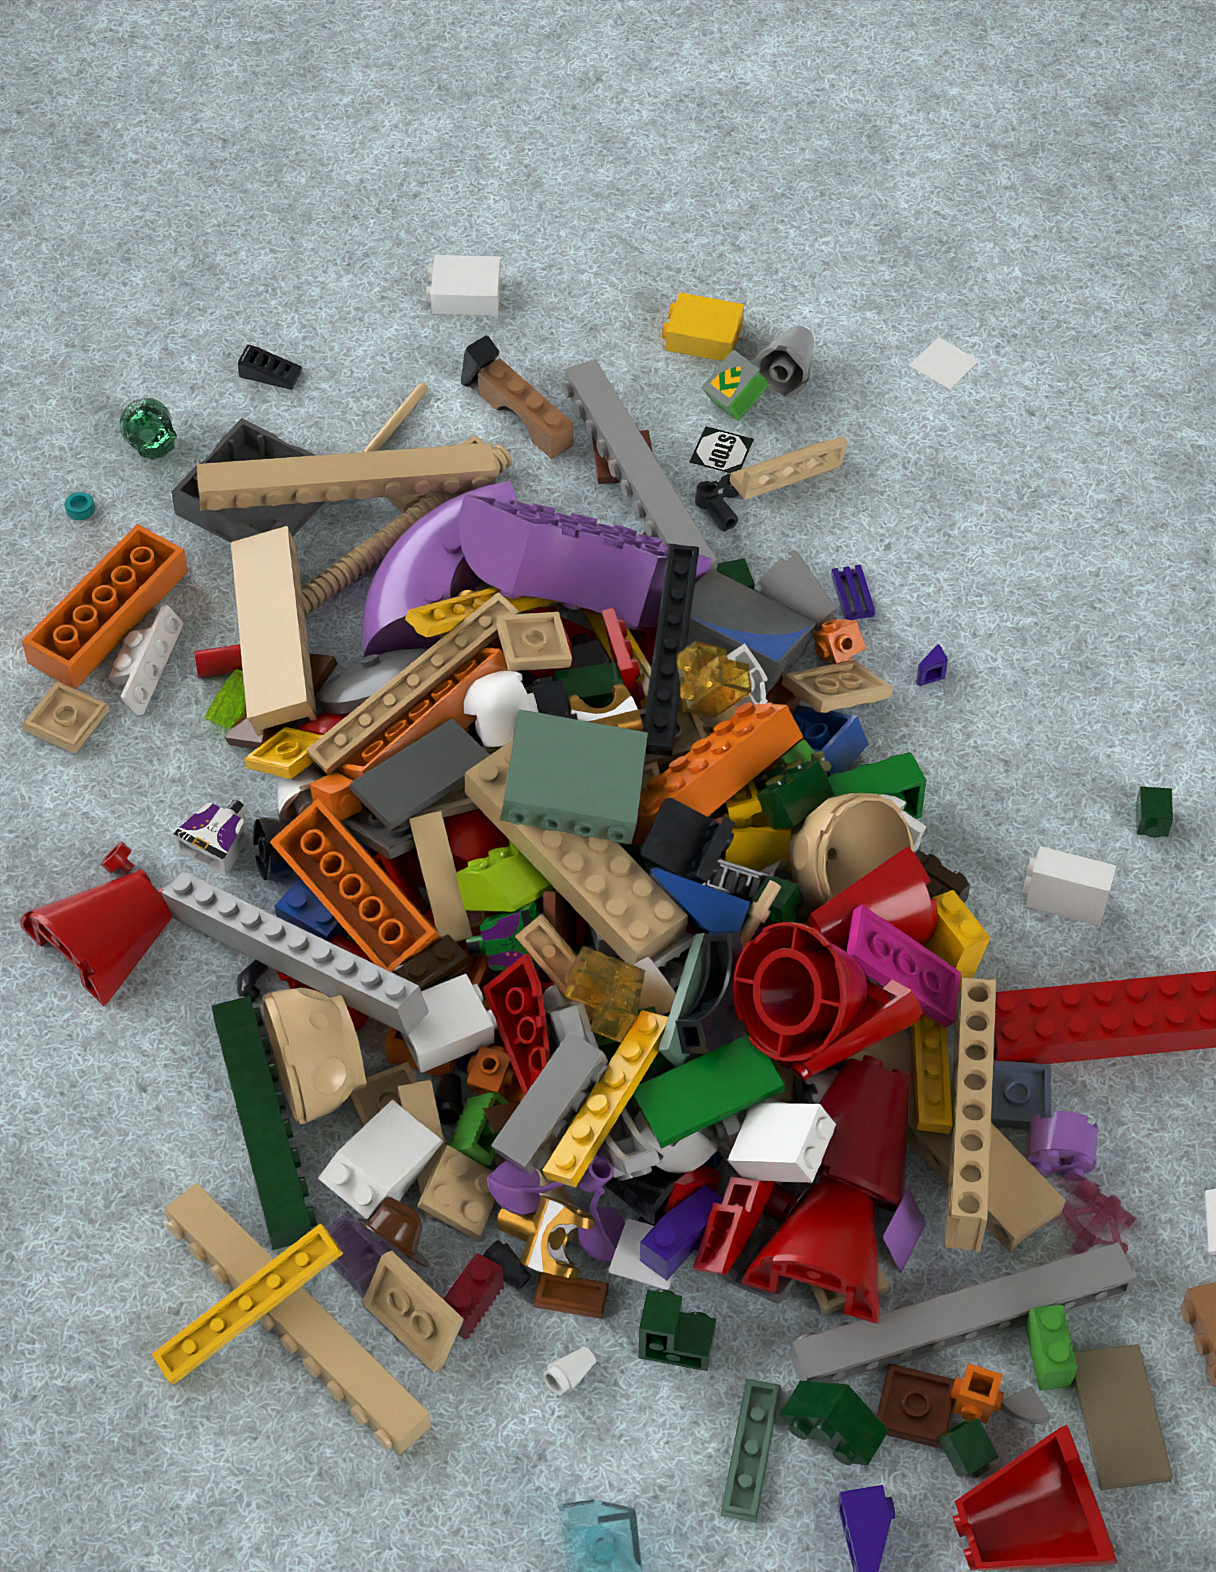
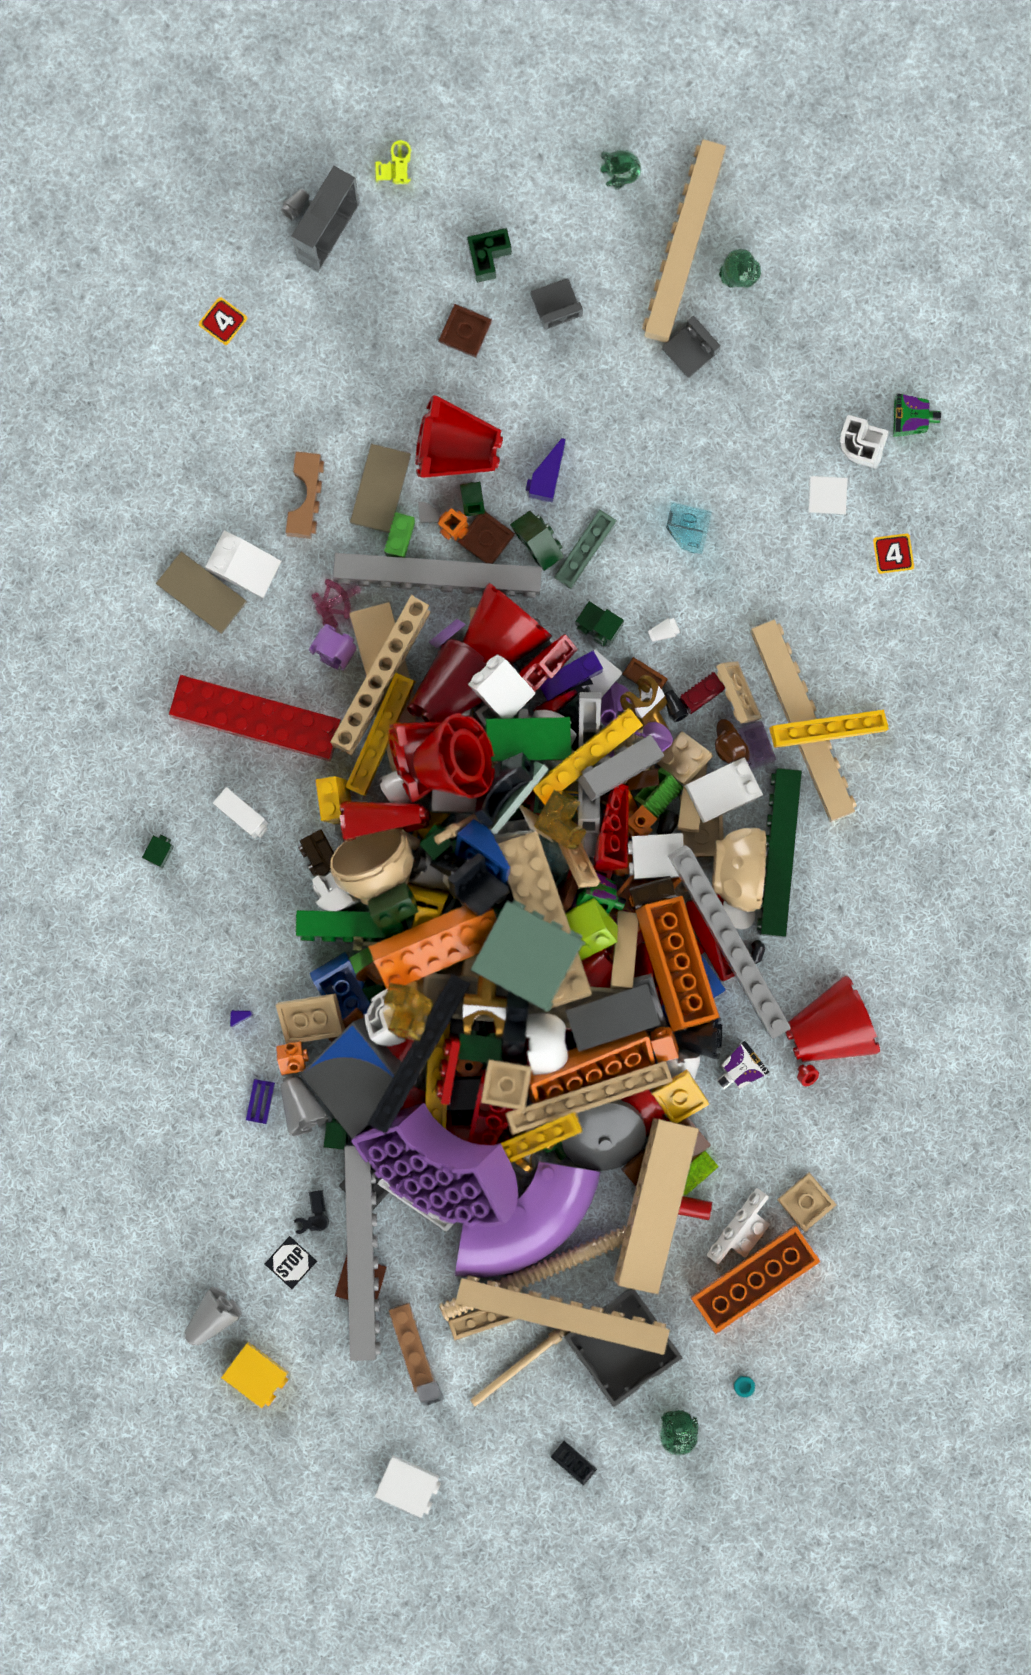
camera: 155 degrees left, 30 degrees up
piece [701,350,769,421] -> none
tan fence [730,436,847,500] -> none
dark pink plate [847,905,961,1028] -> none
white sticker [909,337,979,389] -> none
sand blue plate [991,1060,1051,1128] -> none

